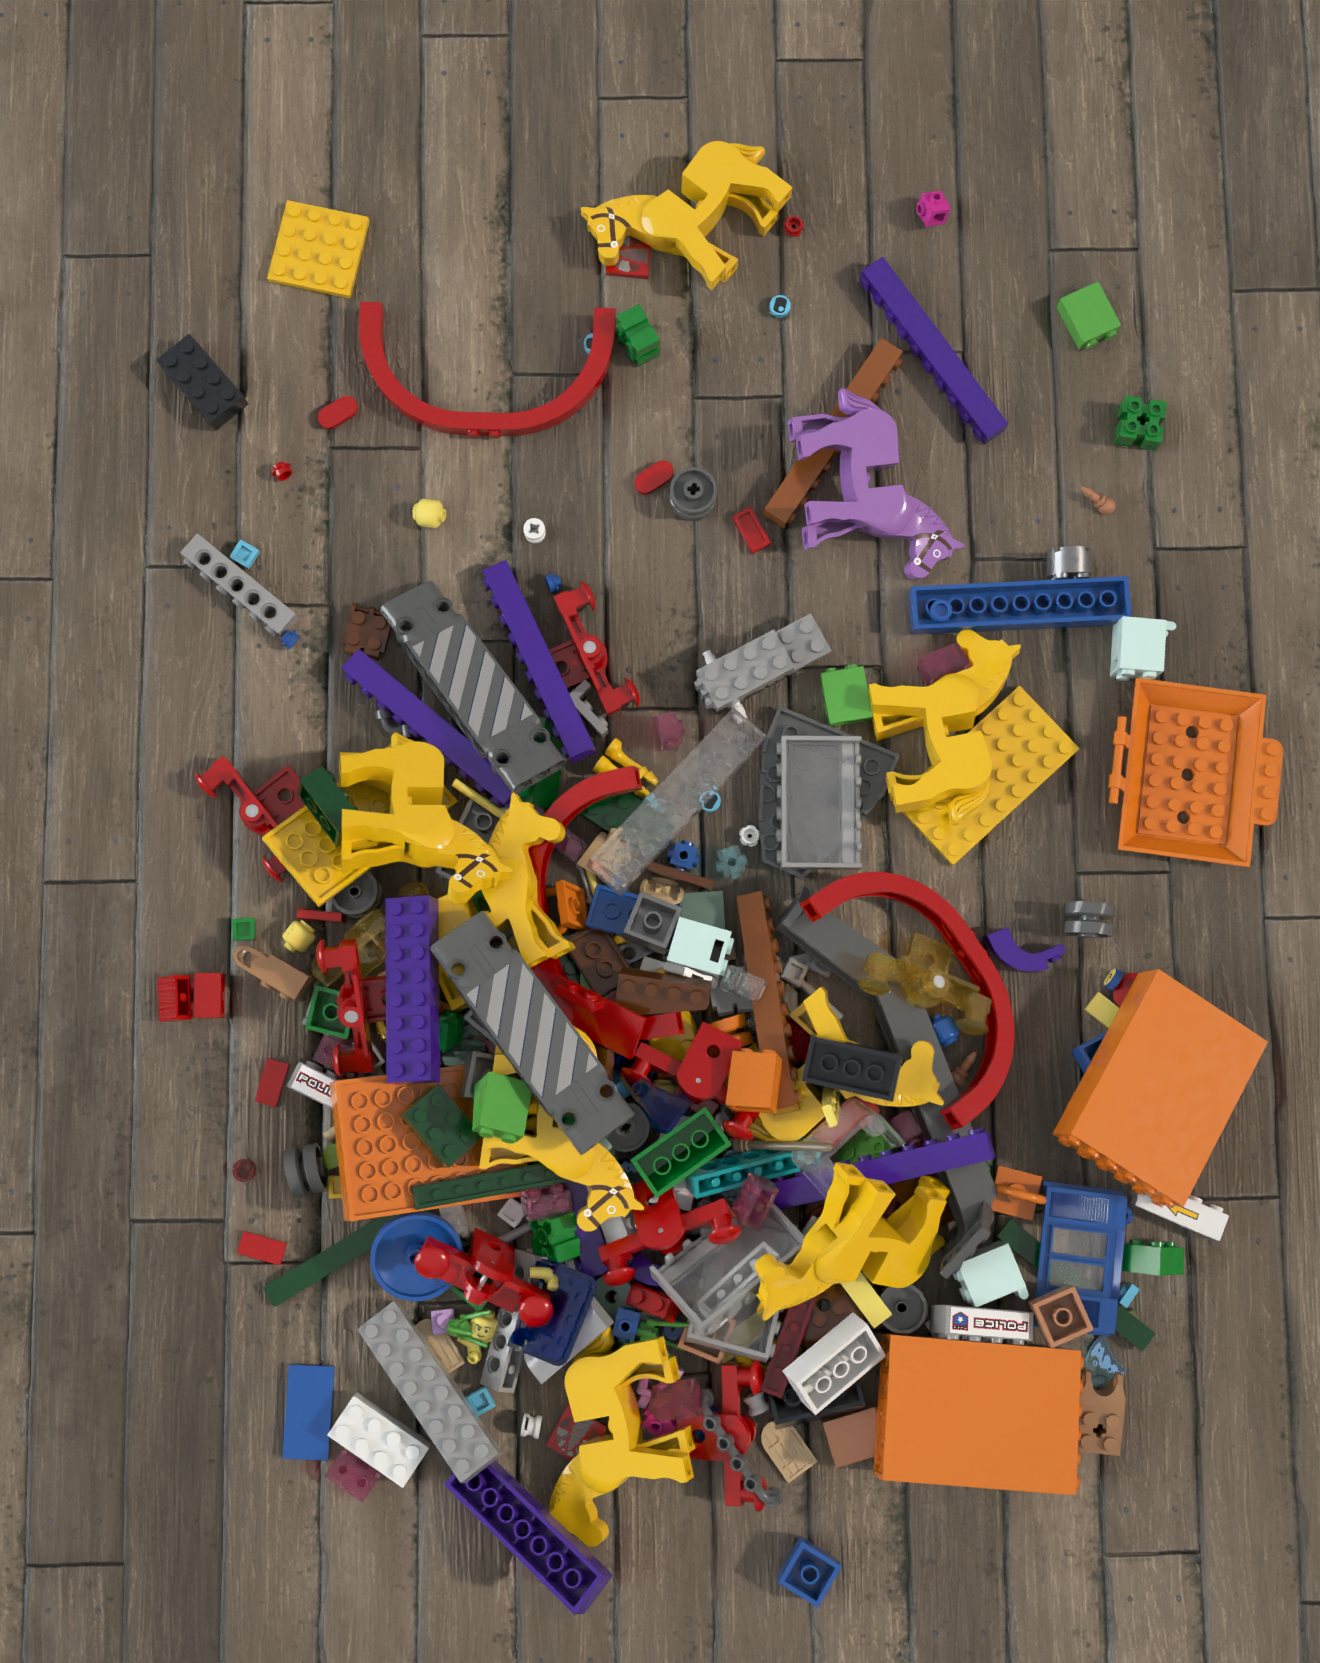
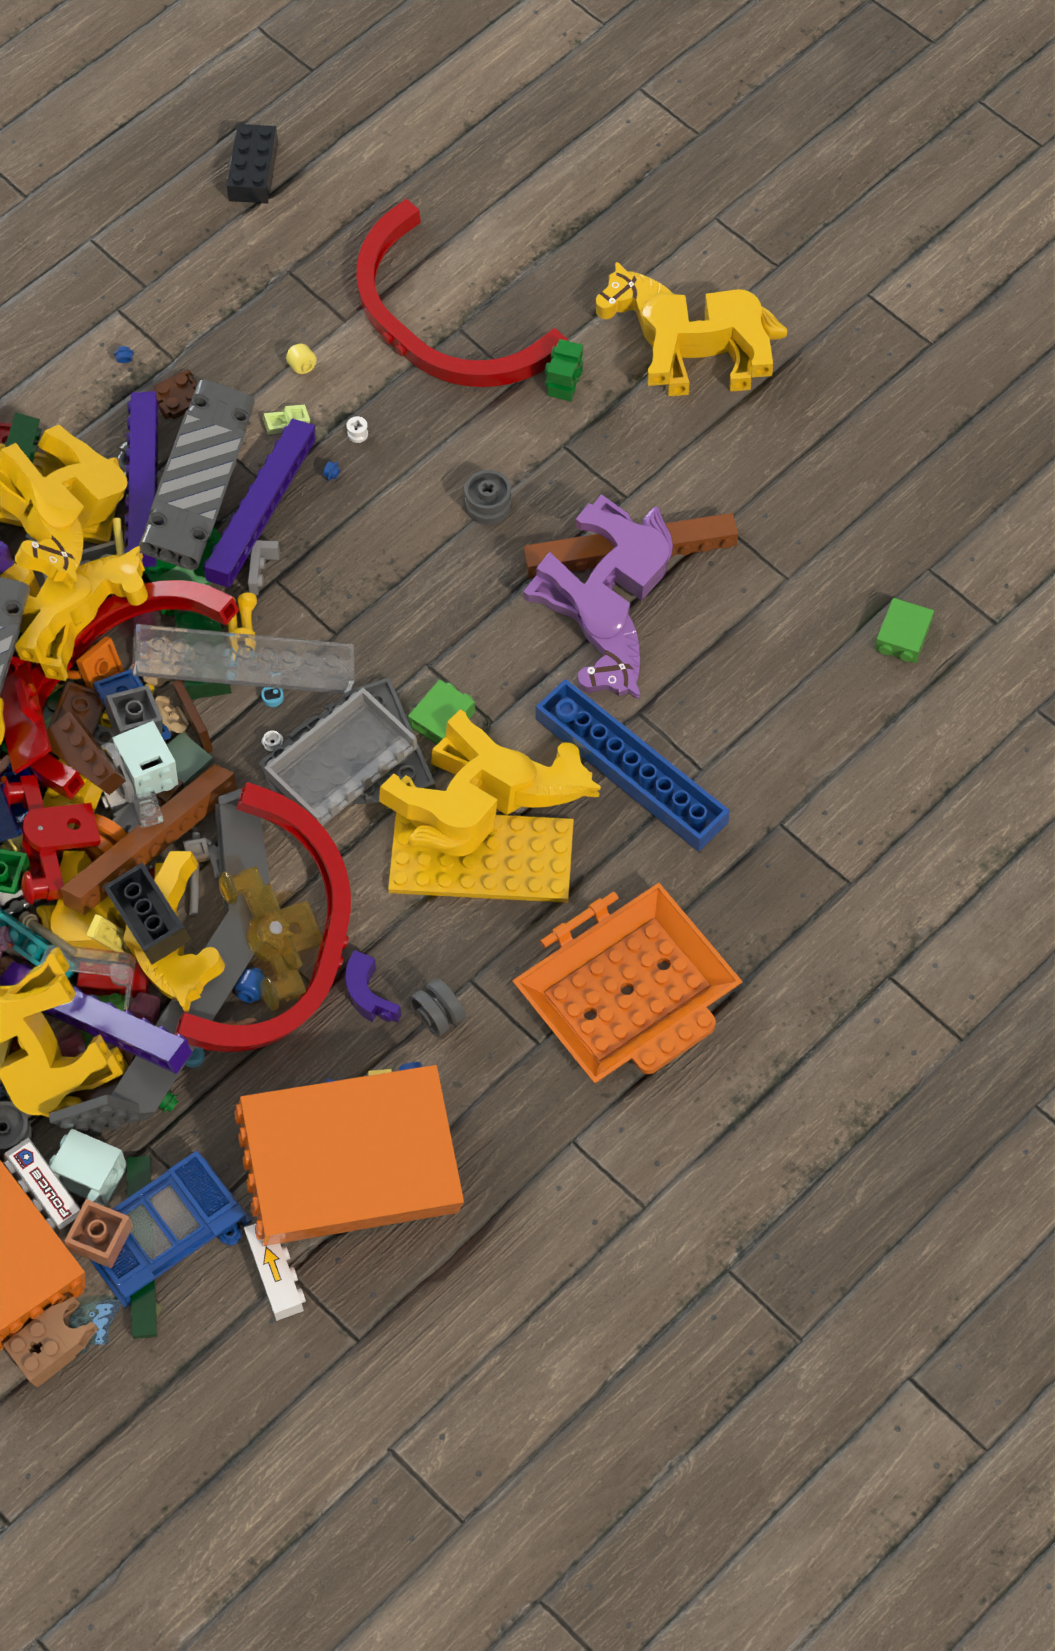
camera: 50 degrees right, 20 degrees down
light grey brick [180,533,299,637] -> none
medium azure plate [229,539,260,570] -> none
yellow plate [267,200,370,299] -> none
red plate [272,461,293,481] -> none
red tile [318,396,358,430] -> none
red piece [549,581,640,717] -> none
tile [606,236,651,279] -> none
red tile [635,460,674,495] -> none
clear pink brick [653,711,685,751] -> none
blue brick [667,840,700,872] -> none
light grey piece [694,613,832,722] -> none
clear light blue brick [715,845,748,880] -> none
orange brick [726,1048,782,1113] -> none
red tile [732,506,771,555] -> none
medium azure tile [769,295,791,318] -> none
red plate [783,216,804,237] -> none
dark purple brick [860,257,1008,445] -> none
dark pink brick [916,190,951,227] -> none
clear pink brick [917,642,969,686] -> none
orange tile [991,1165,1047,1221] -> none
flat silver brick [1047,546,1092,580] -> none
nougat bar [1081,486,1116,515] -> none
light aqua container [1110,616,1176,681] -> none
green brick [1113,395,1167,451] -> none
medium azure plate [1118,1282,1140,1308] -> none
green brick [1121,1239,1184,1276] -> none
none -> yellowish green slope [263,405,310,435]

